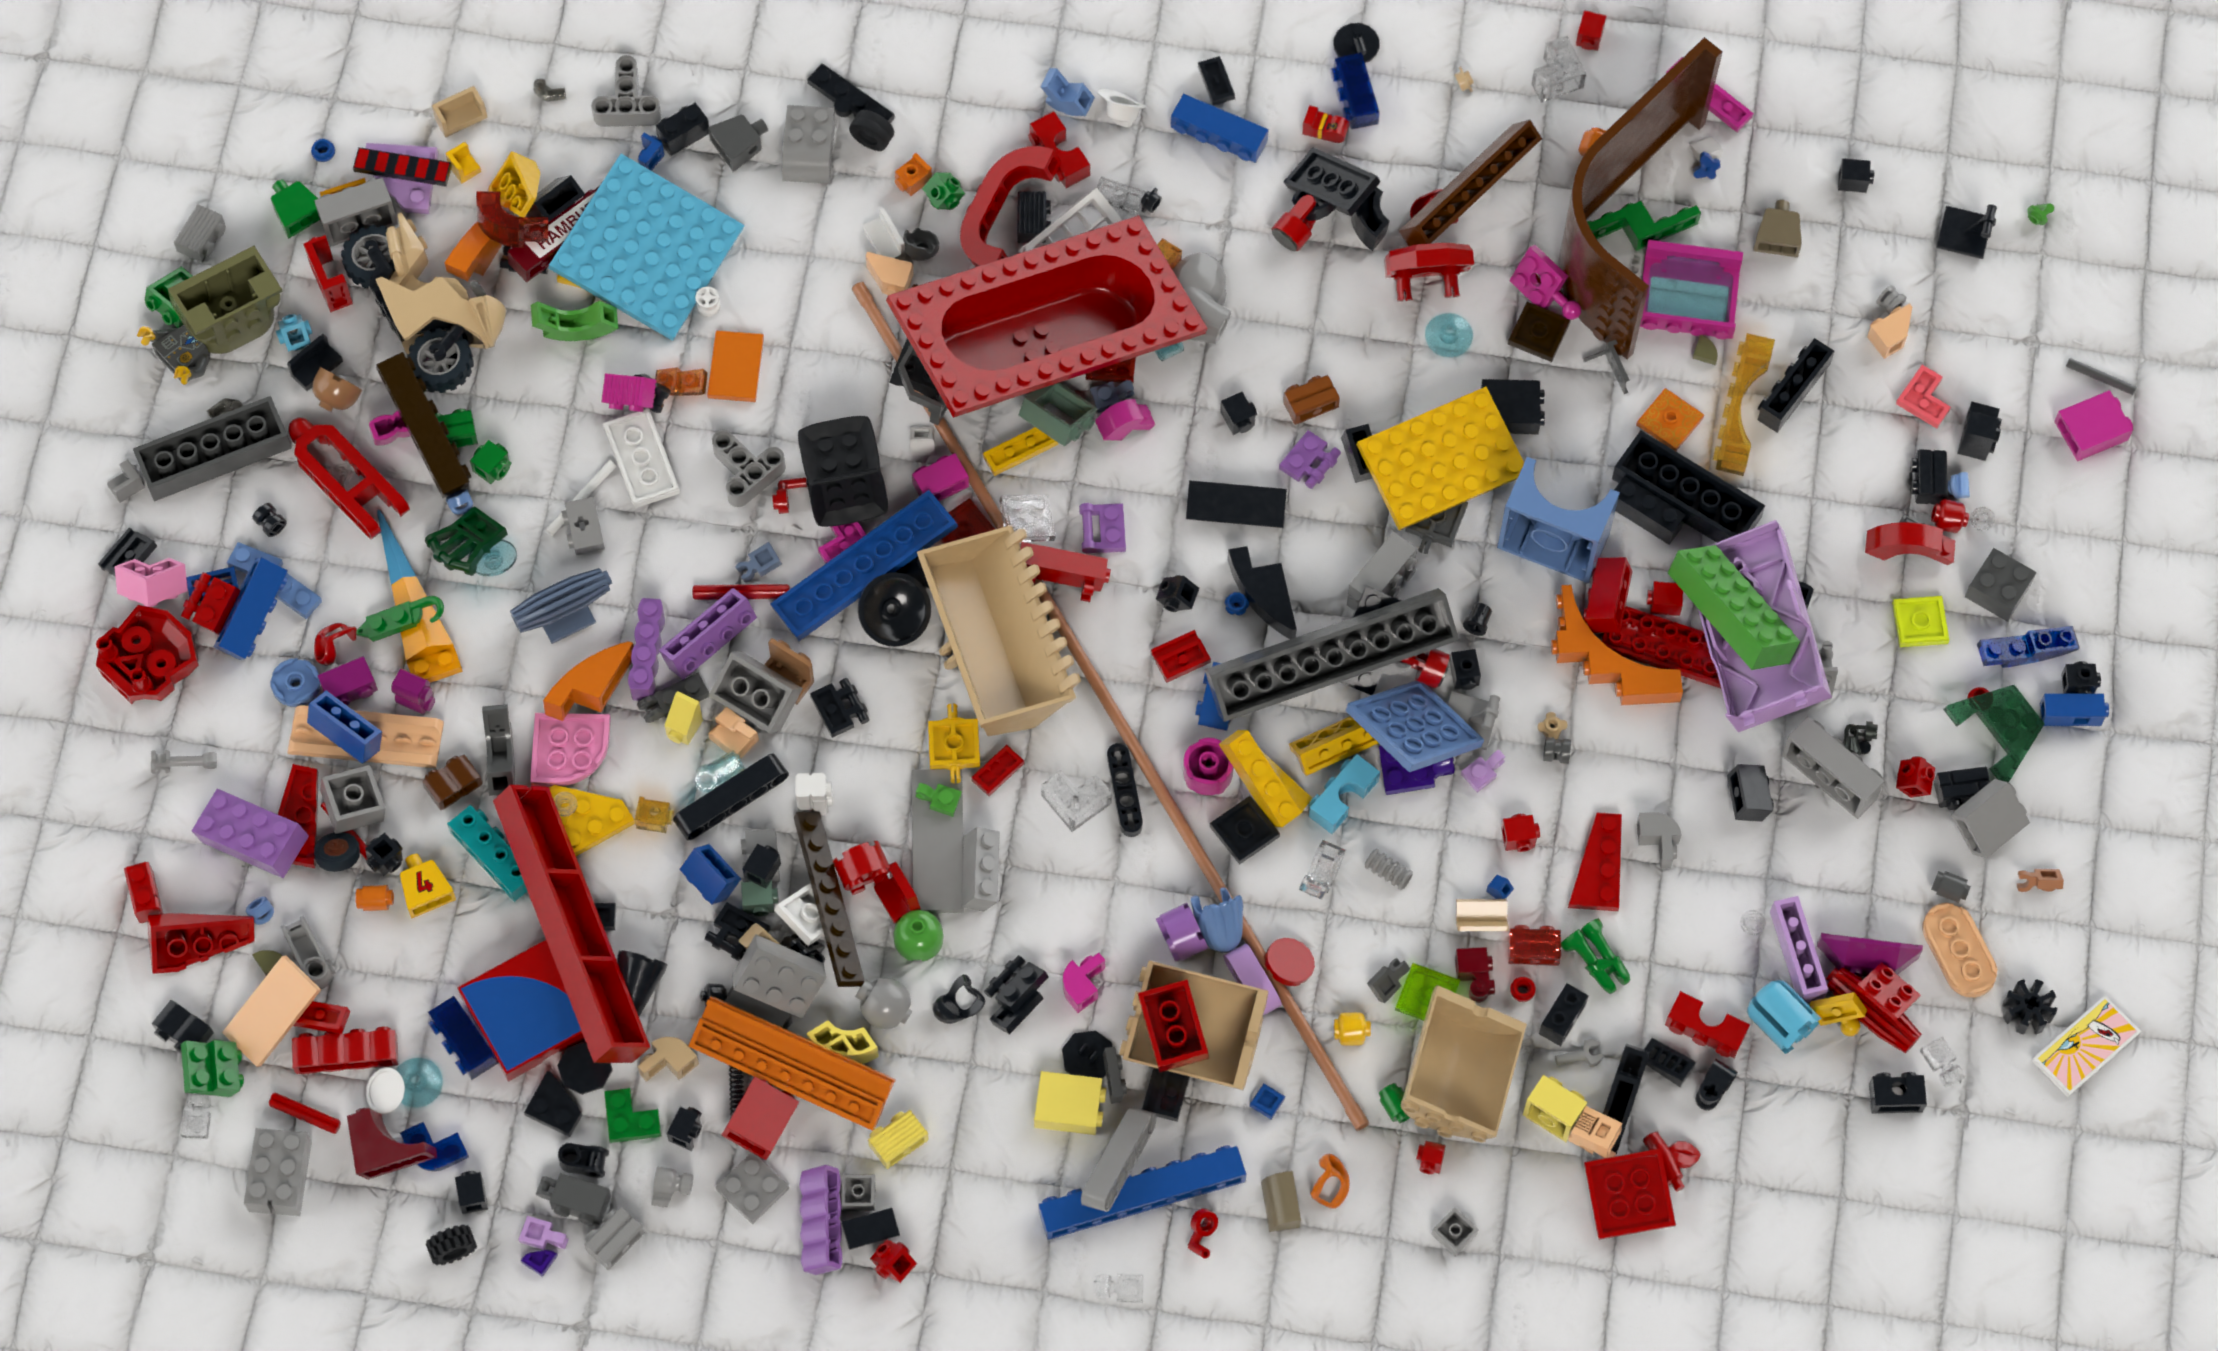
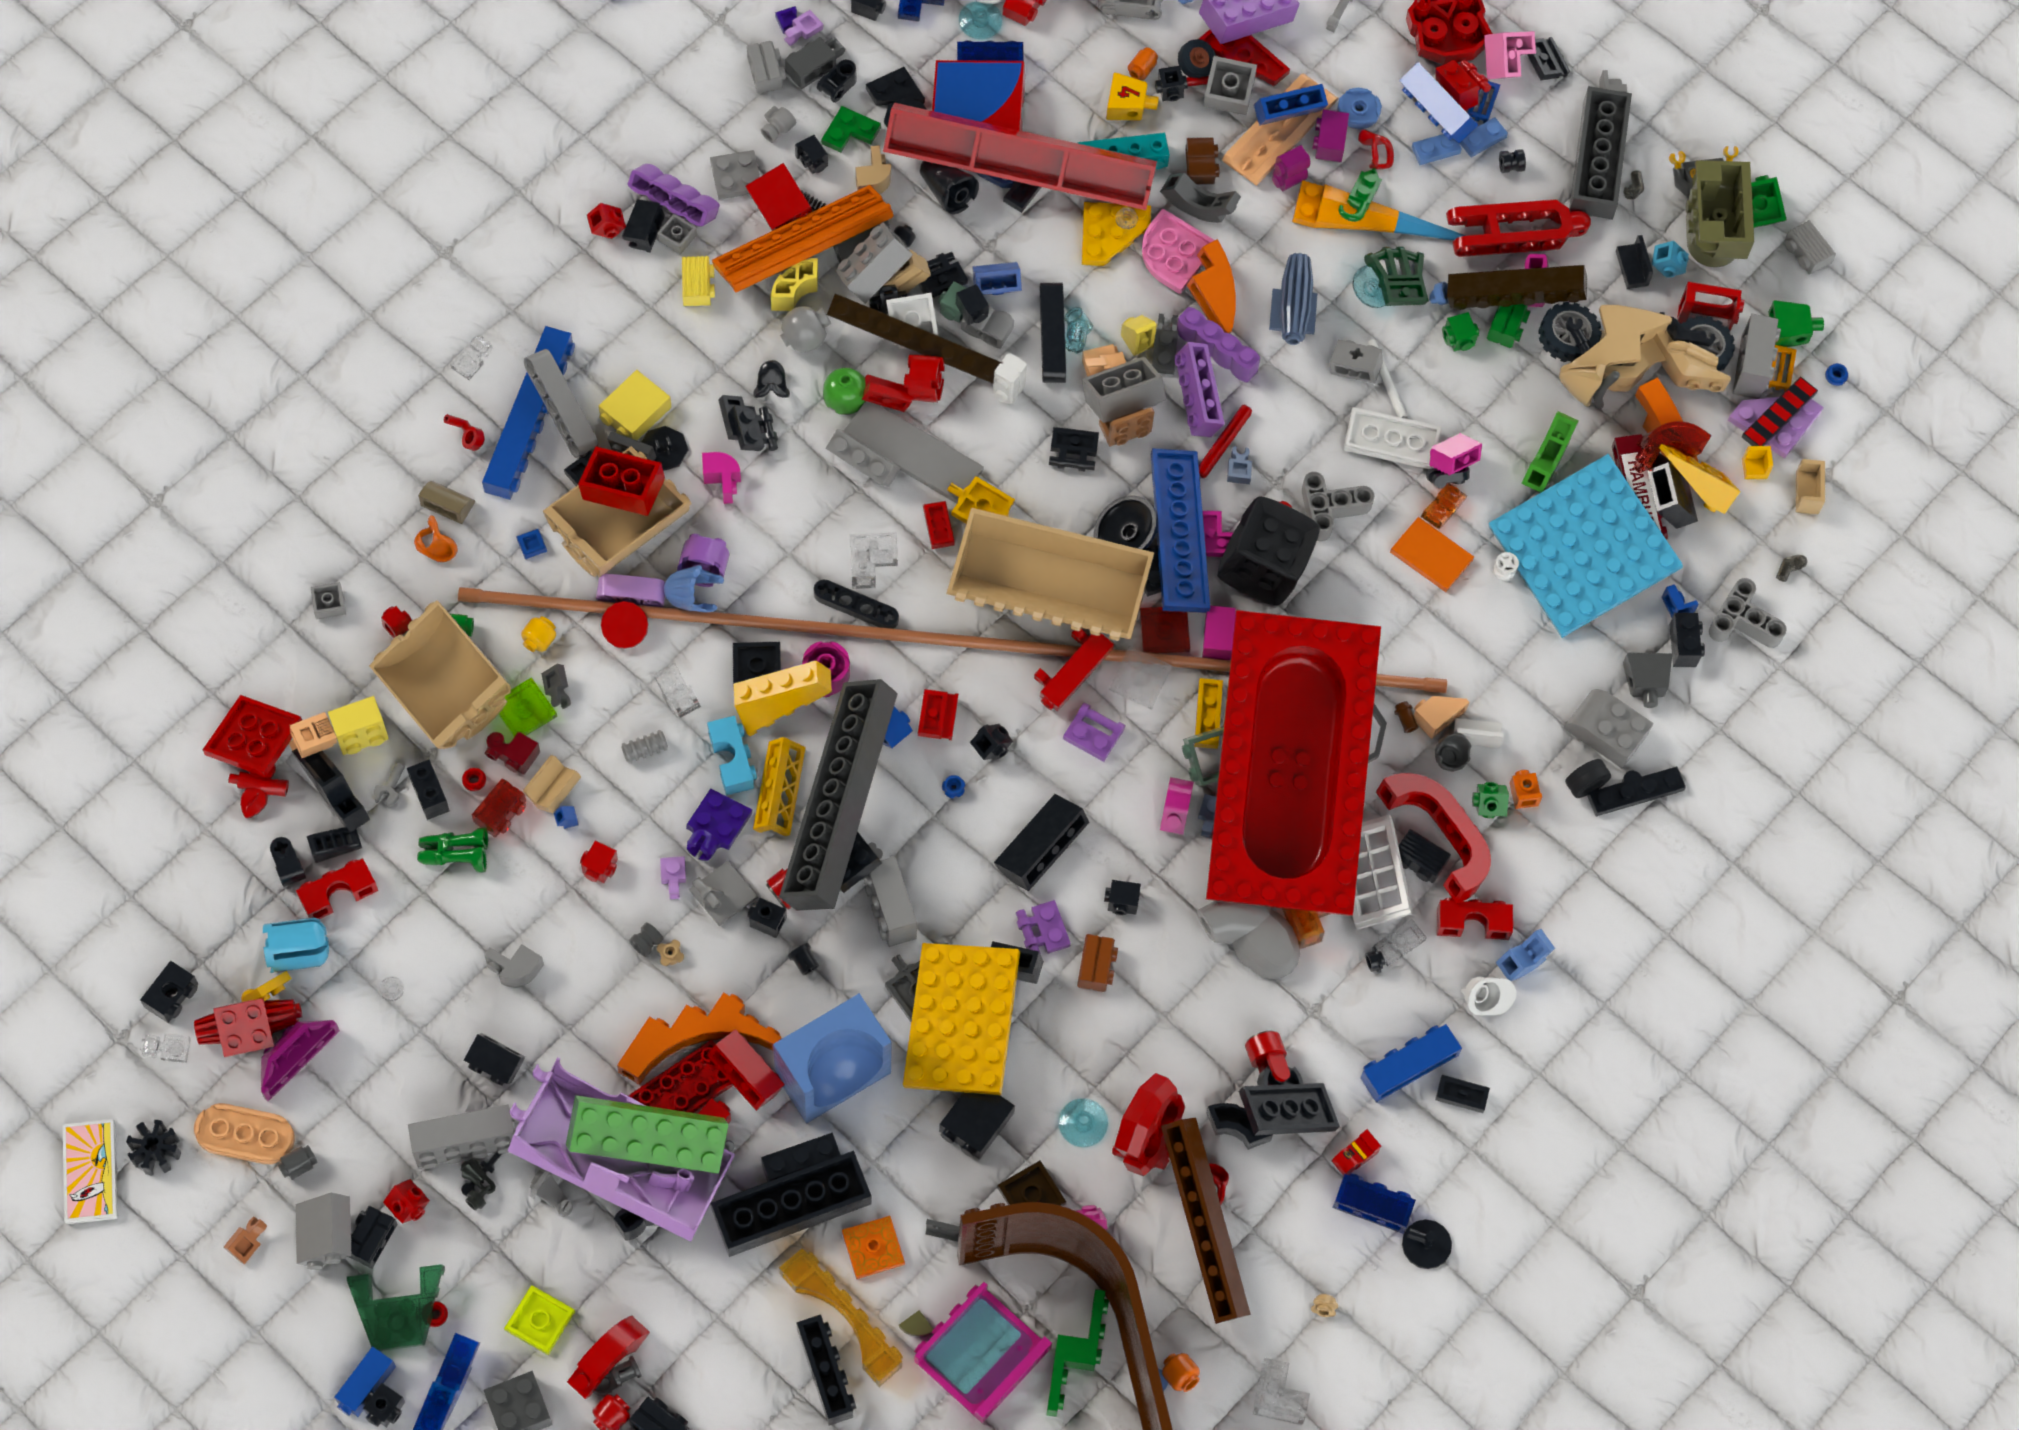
camera: 120 degrees right, 0 degrees up
medium nougat cylinder [312,367,362,412] -> none
clear yellow brick [634,796,674,833] -> none
bright green plate [916,783,962,817] -> none
black slope [1227,546,1297,639] -> none
medium blue plate [1345,681,1484,772] -> none
red wing [1568,812,1622,911] -> none
lavender brick [1770,896,1828,1003] -> none

